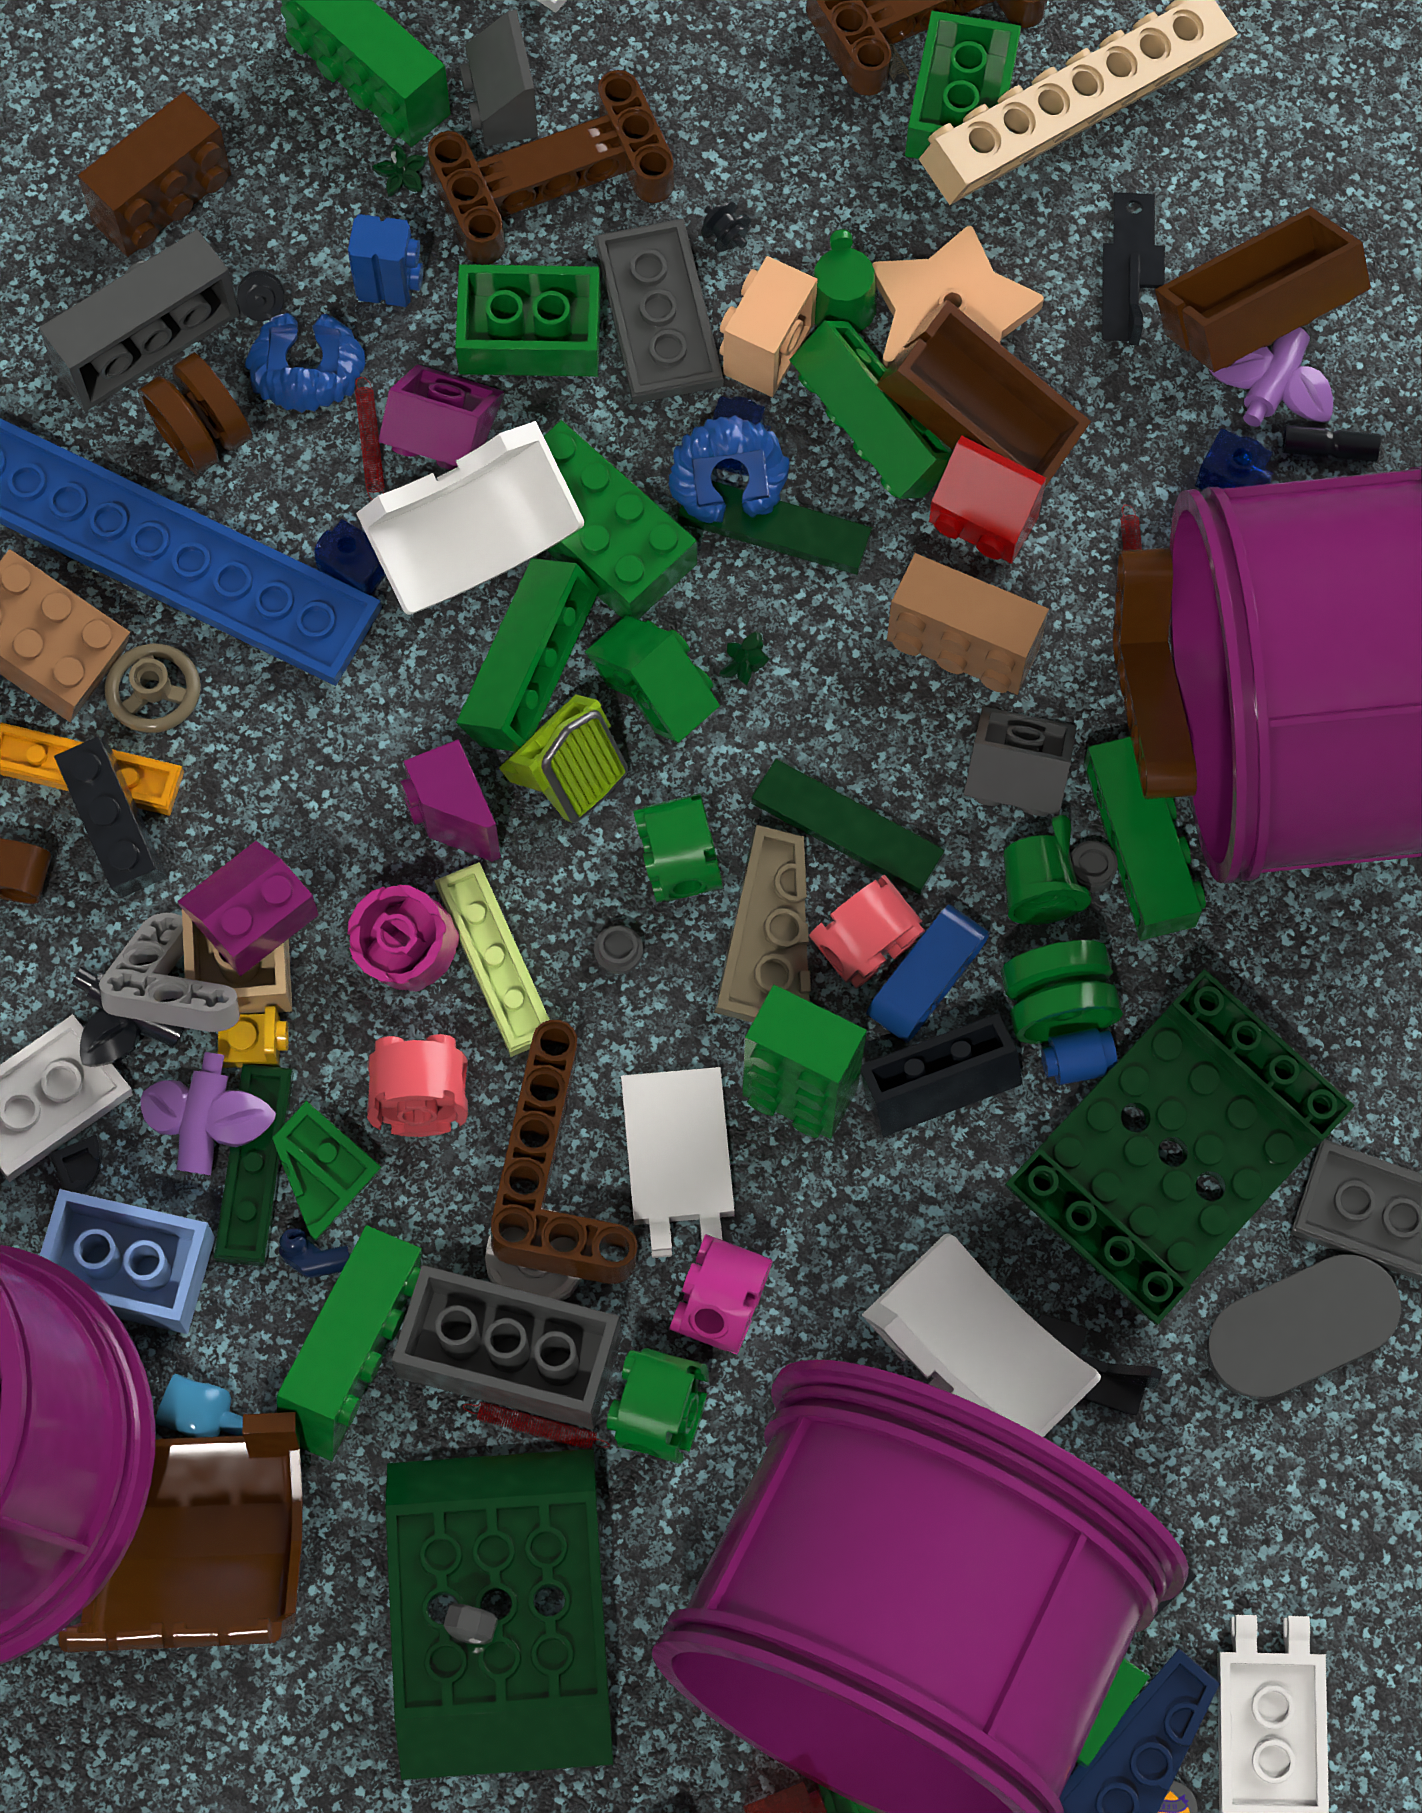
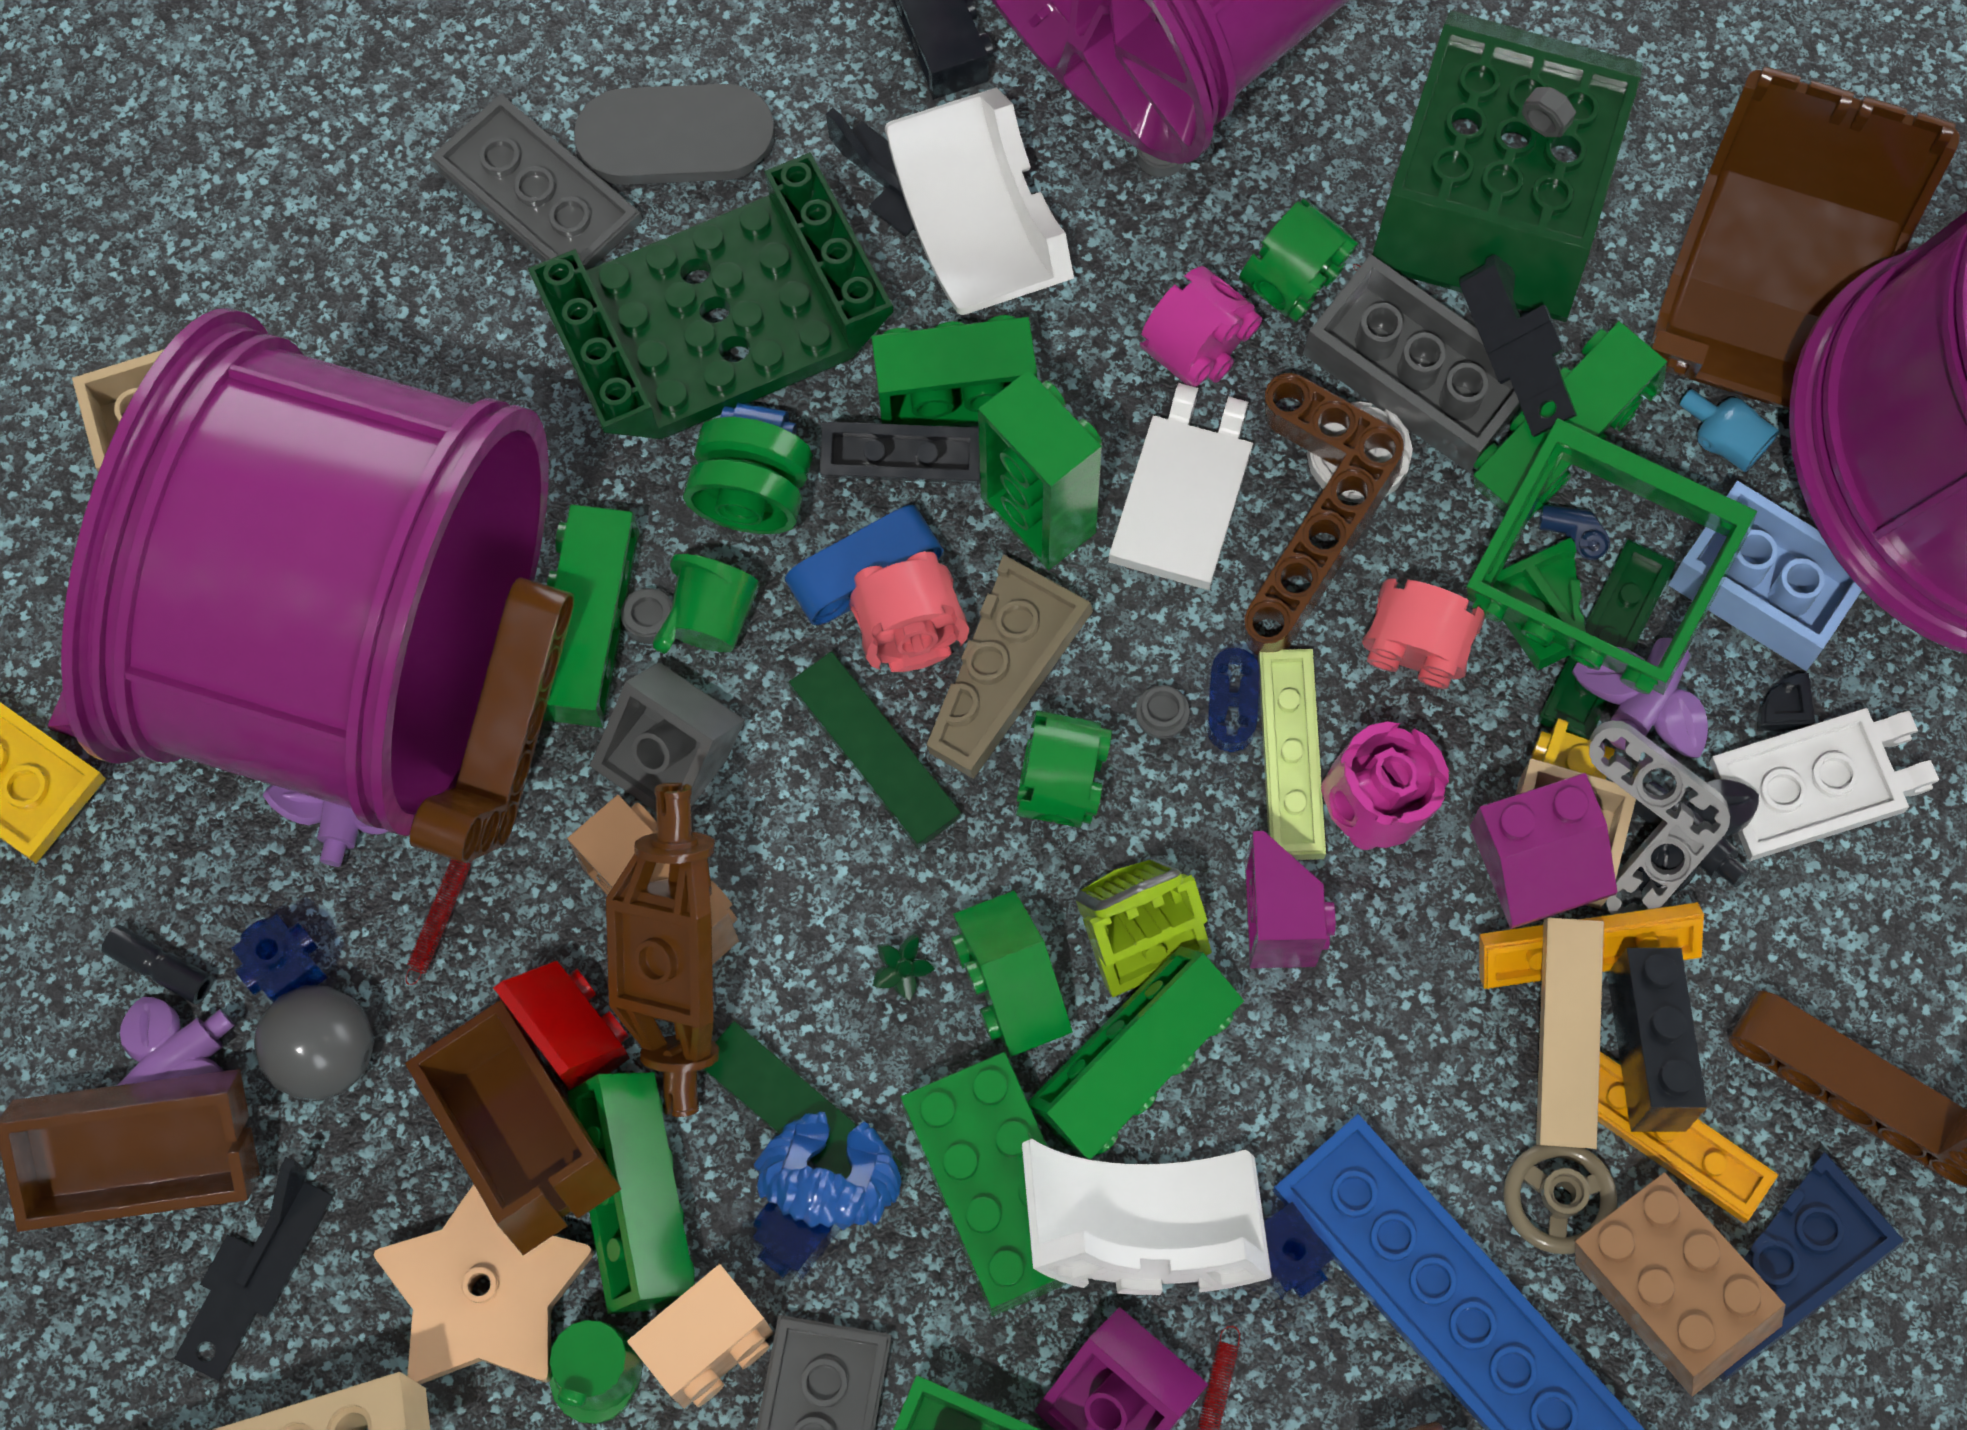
camera: 155 degrees left, 0 degrees up
none -> dark grey piece [254,985,374,1101]
none -> reddish brown plate [606,782,719,1117]
none -> green brick [871,315,1037,427]
none -> clear blue beam [1207,647,1260,752]
none -> black piece [1459,254,1577,437]
none -> green window [1467,418,1757,695]
none -> light orange tile [1479,902,1704,989]
none -> tan tile [1536,918,1604,1149]

